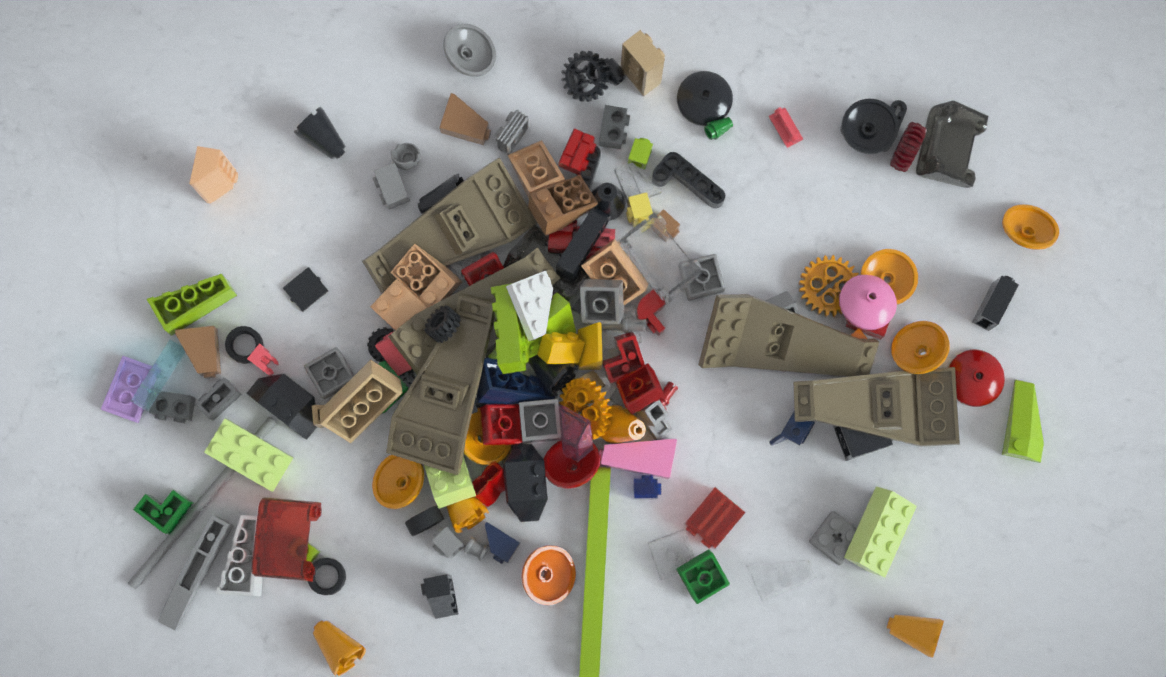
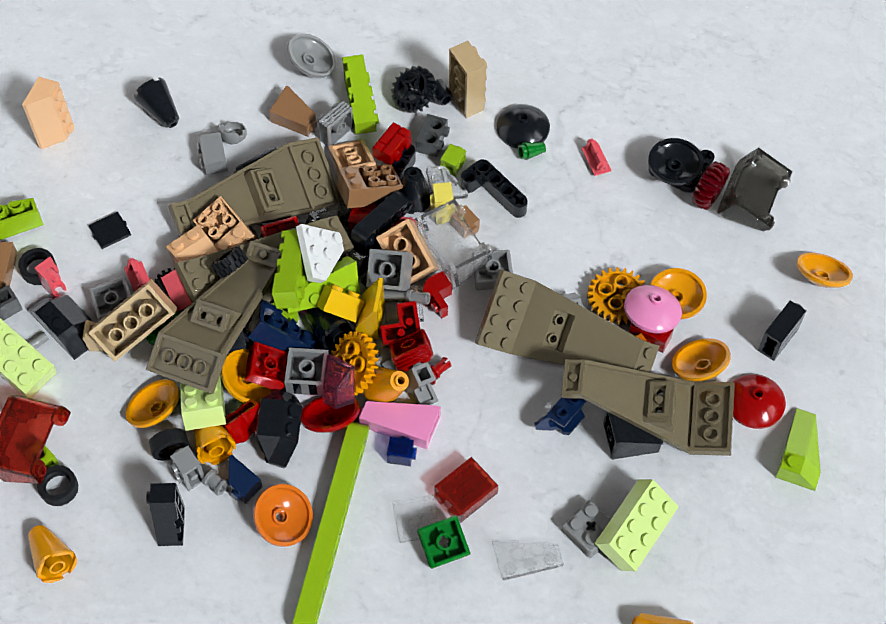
camera: 10 degrees right, 20 degrees down
none -> coral hinge [124,258,150,292]
none -> lime wedge [342,54,379,135]

